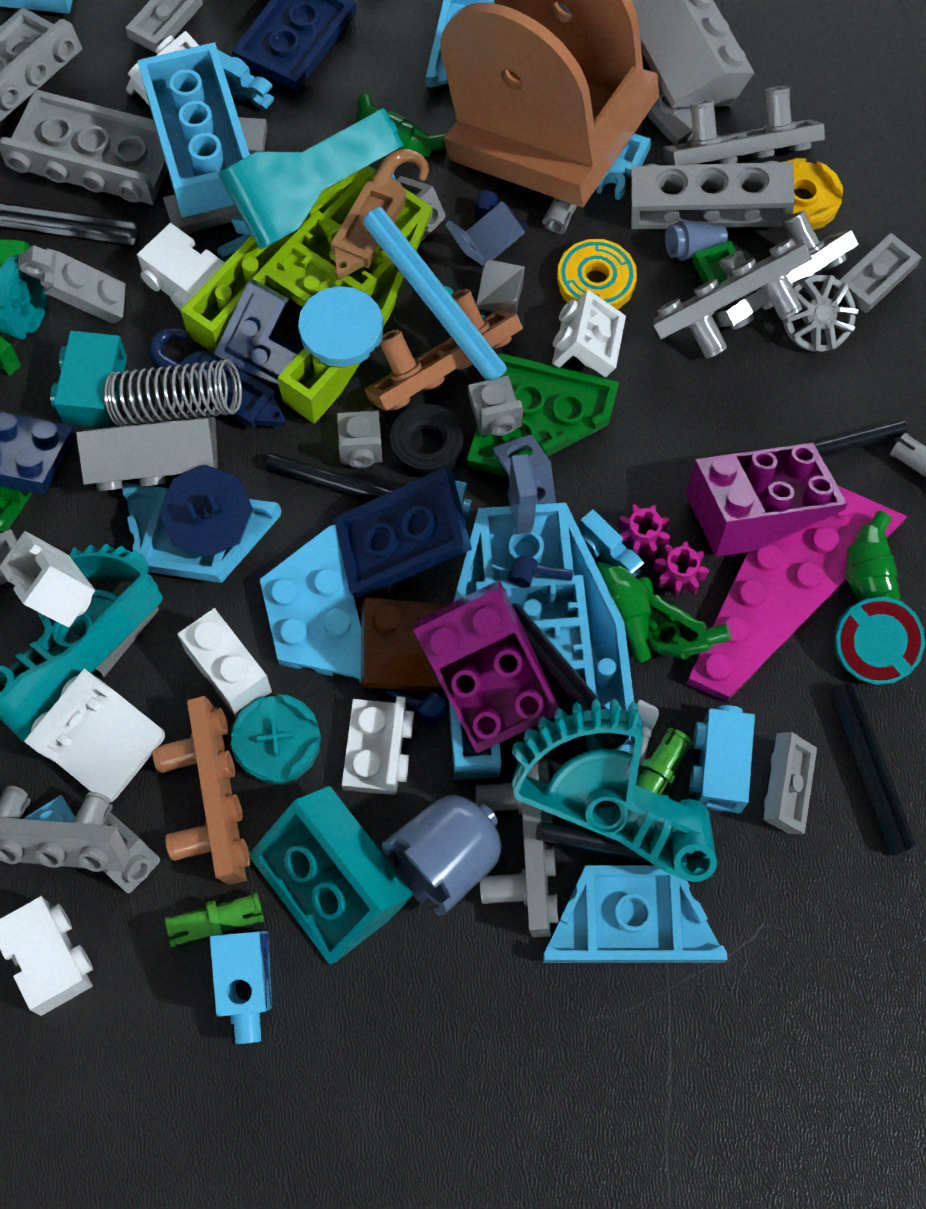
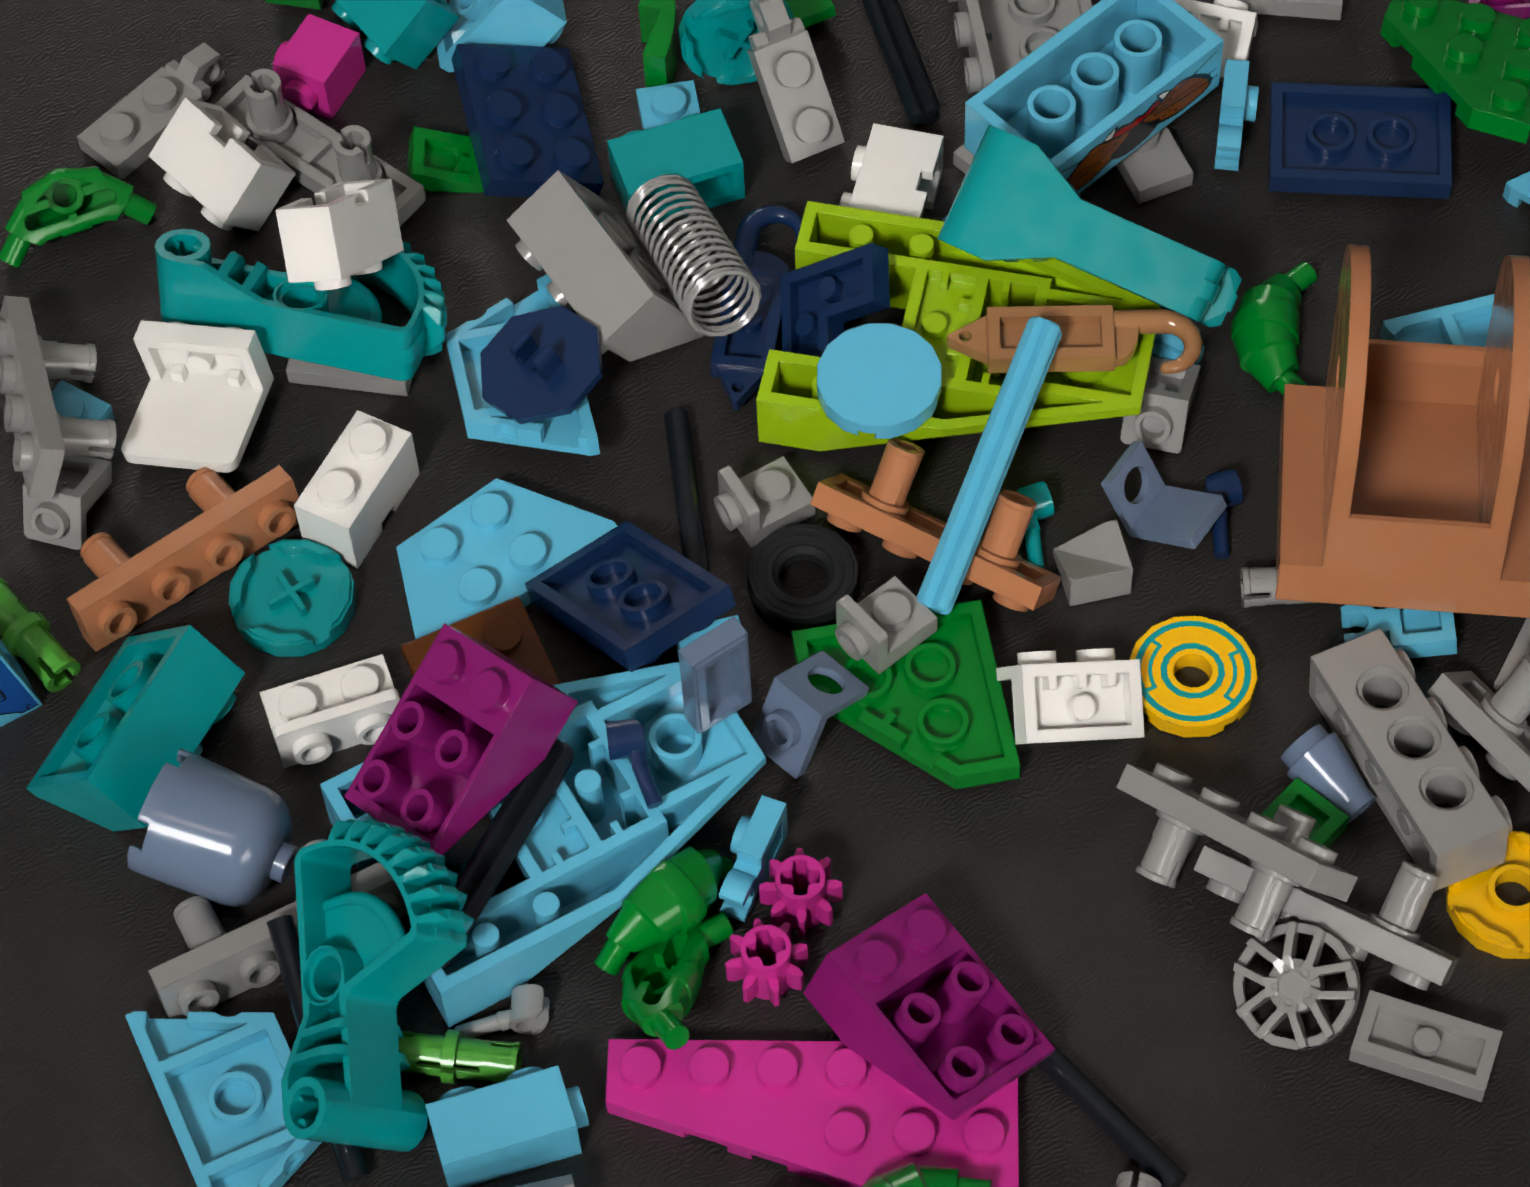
camera: 70 degrees right, 10 degrees down
none -> medium azure plate [636,80,701,130]

